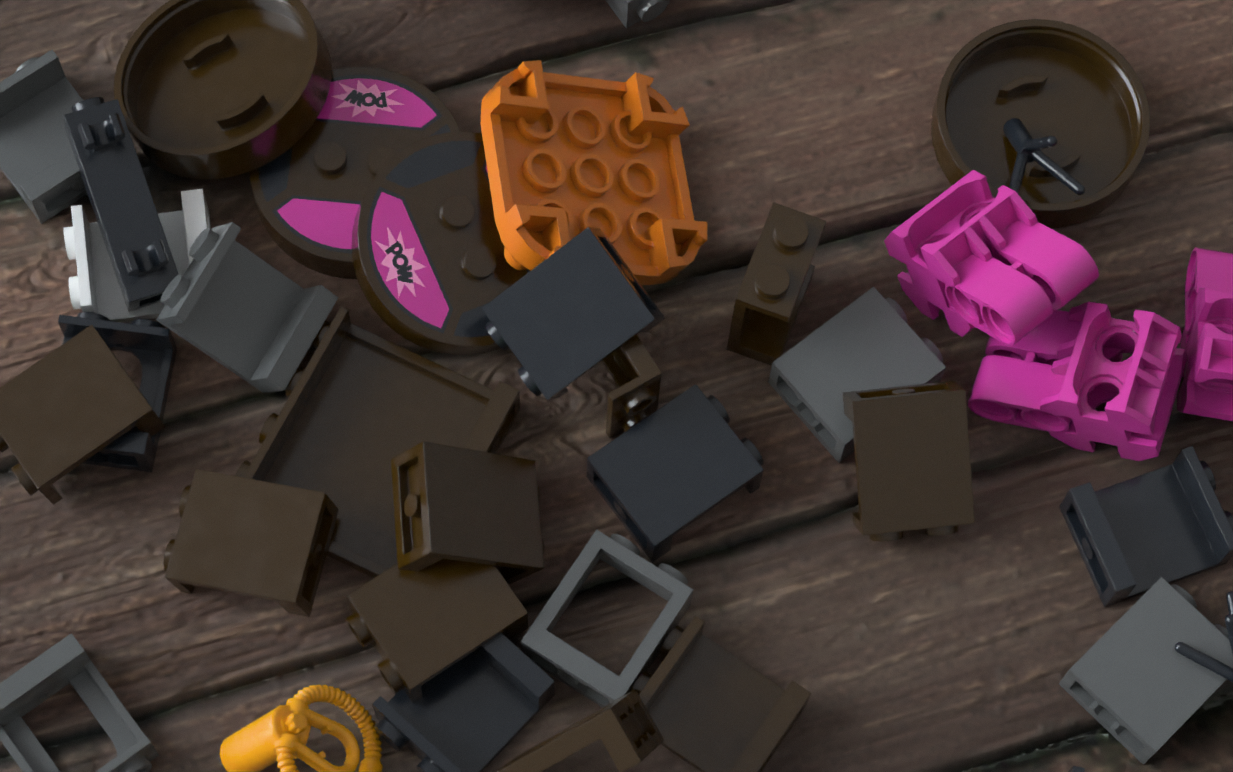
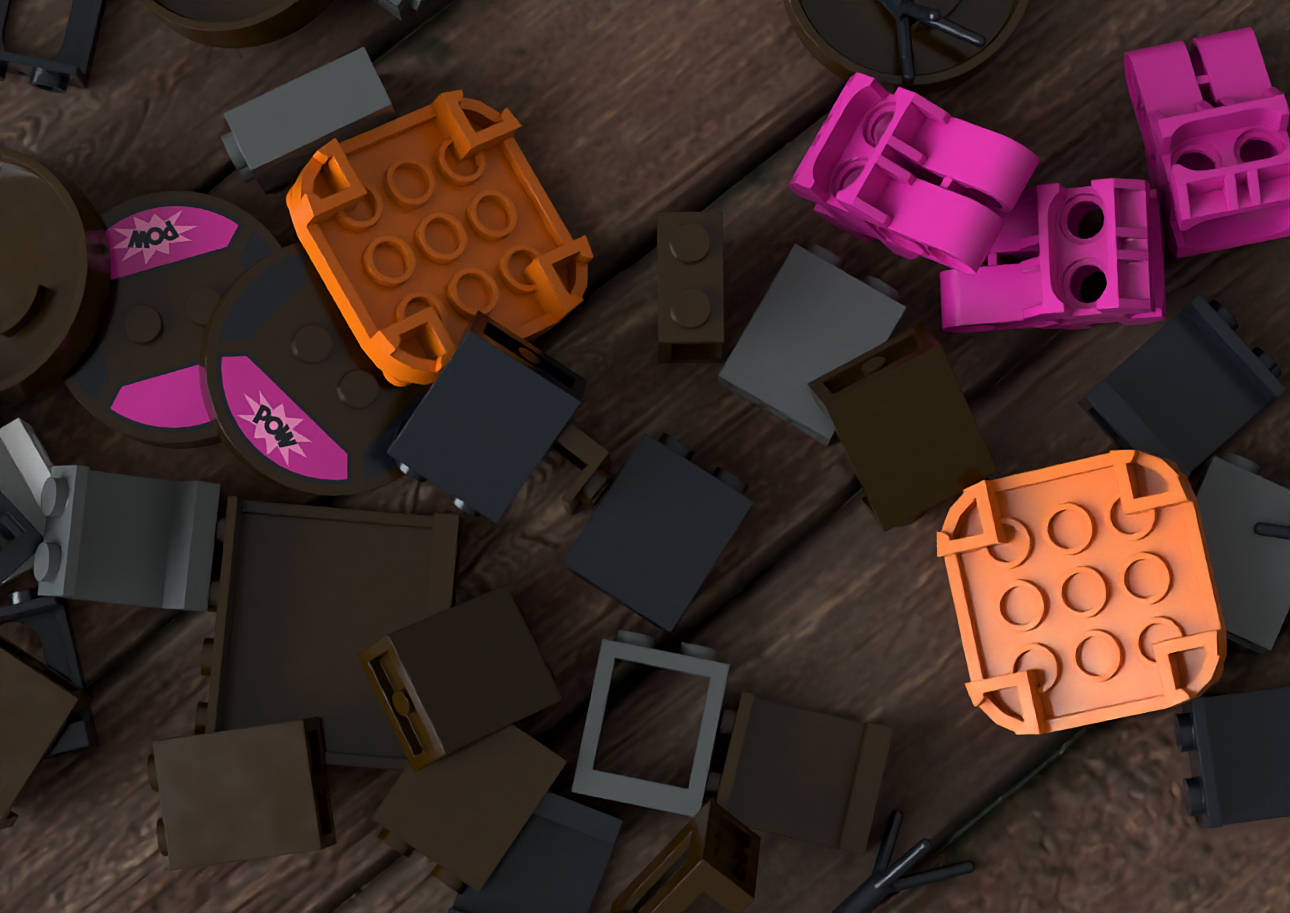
camera: 15 degrees left, 15 degrees up
none -> dark grey brick [221,47,397,194]
none -> orange plate [937,450,1227,734]

